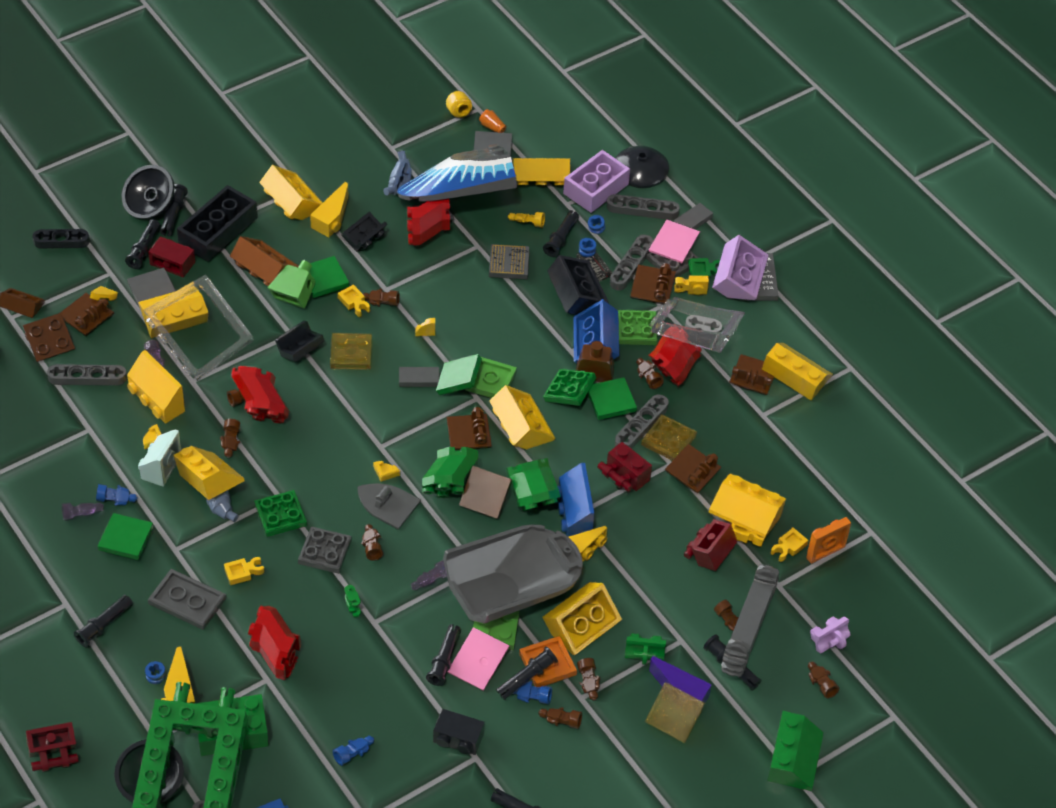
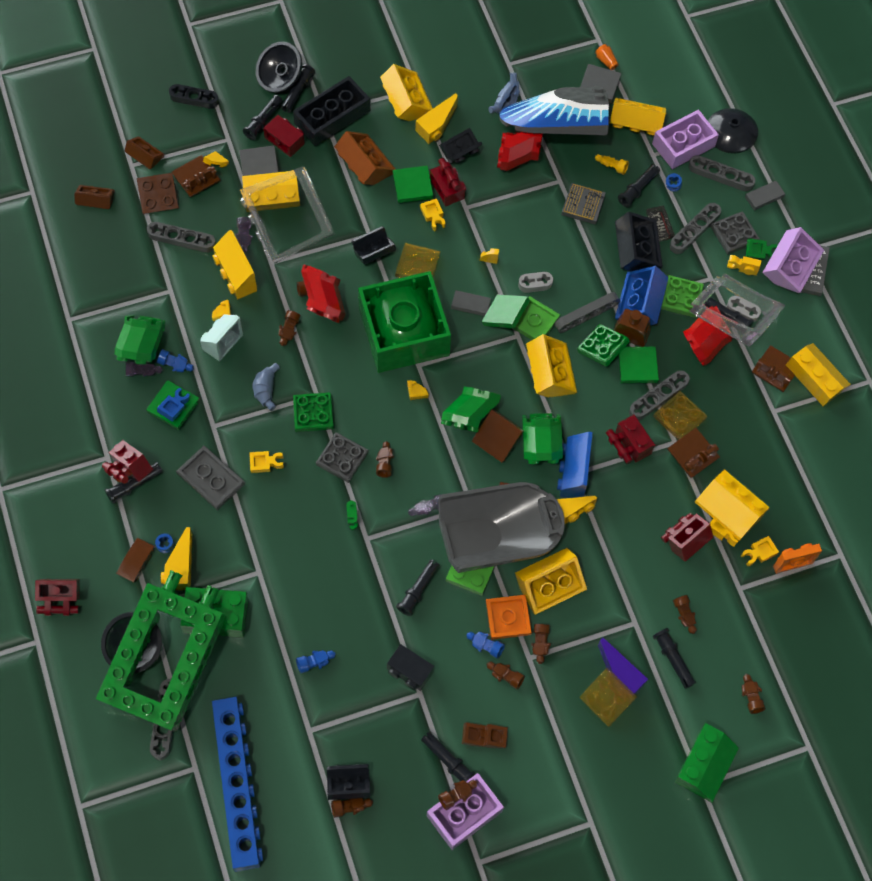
camera: 15 degrees right, 15 degrees up
yellow slope [173,446,245,500] -> none
red brick [248,605,301,680] -> none
bright green torso [268,260,315,308] -> none
dark grey shield [357,483,421,530] -> none
reddish brown piece [363,288,400,307] -> none
yellow head [446,91,472,118] -> none
reddish brown hinge [447,407,492,450] -> none
bright pink piece [447,627,510,691] -> none
black pin [496,646,558,700] -> none
blue bush [579,238,596,257] -> none
green hips [625,633,666,665] -> none
reddish brown hinge [630,263,676,304] -> none
reddish brown piece [636,358,664,389] -> none
bright pink piece [649,220,700,263] -> none
dark grey arm [721,565,779,677] -> none
lavender hips [810,616,850,654] -> none
none -> dark red brick [102,440,153,484]
none -> green brick [114,315,166,364]
none -> reddish brown slope [116,538,156,582]
none -> blue plate [157,388,190,422]
none -> green piece [358,271,451,373]
none -> dark red brick [430,158,466,207]
none -> reddish brown slope [462,722,508,749]
none -> light grey beam [518,272,553,293]
none -> dark grey beam [554,292,620,333]

